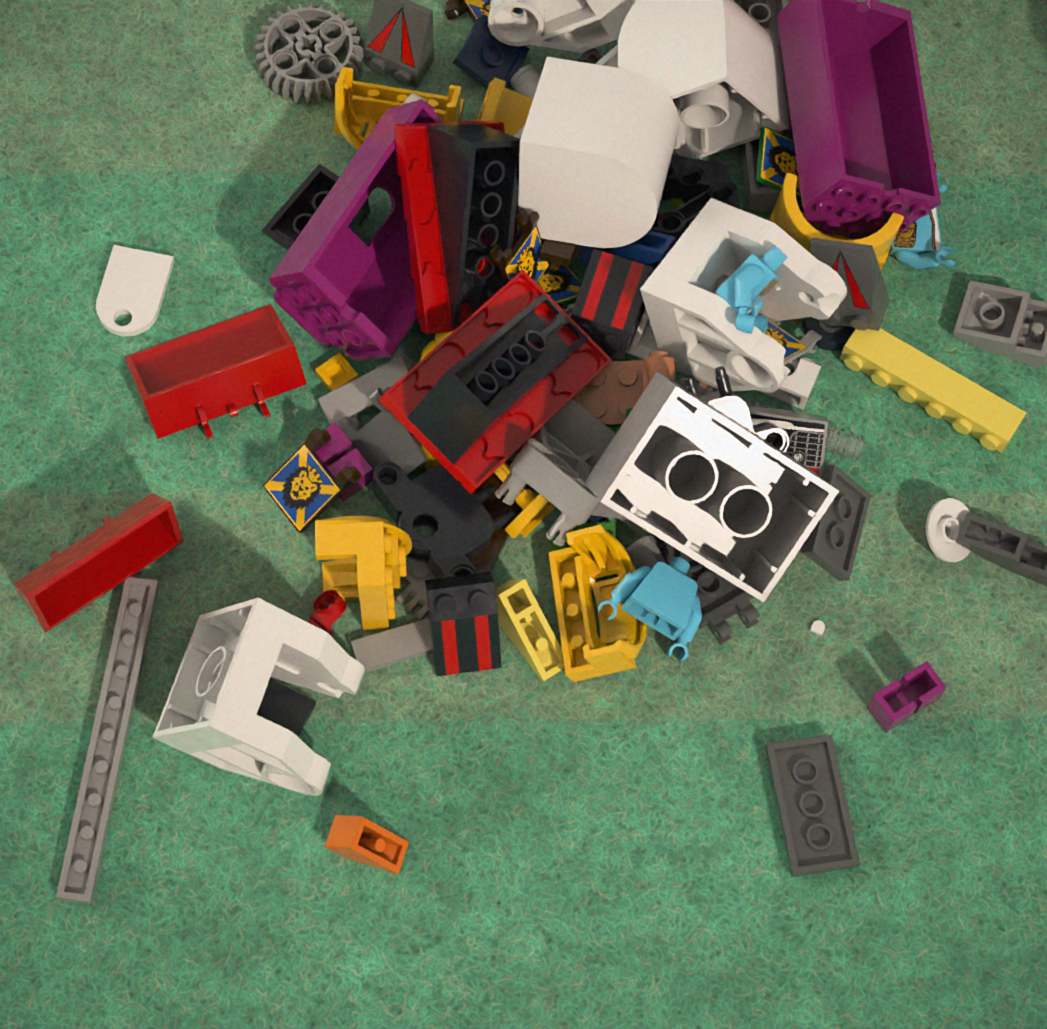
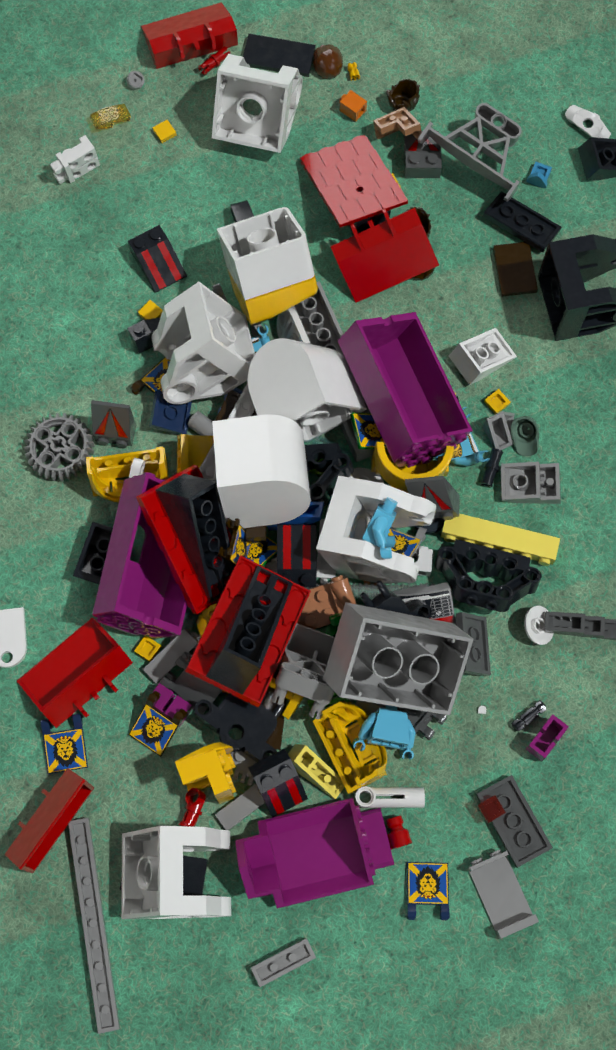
camera: 15 degrees left, 5 degrees up
orange slope [325,815,409,874] -> none
none -> flag [41,714,88,774]
none -> magenta panel [235,798,394,909]
none -> light grey plate [251,938,316,987]
none -> white piece [355,786,425,809]
none -> red piece [386,816,412,850]
none -> flag [407,862,450,921]
none -> black brick [435,539,542,612]
none -> white slope [449,328,517,385]
none -> light grey panel [467,850,539,939]
none -> clear red tile [477,795,506,823]
none -> black pin [480,448,503,488]
none -> light grey slope [483,411,515,450]
none -> yellow tile [484,389,511,414]
none -> sand green cap [511,416,539,456]
none -> black axle [511,700,547,732]

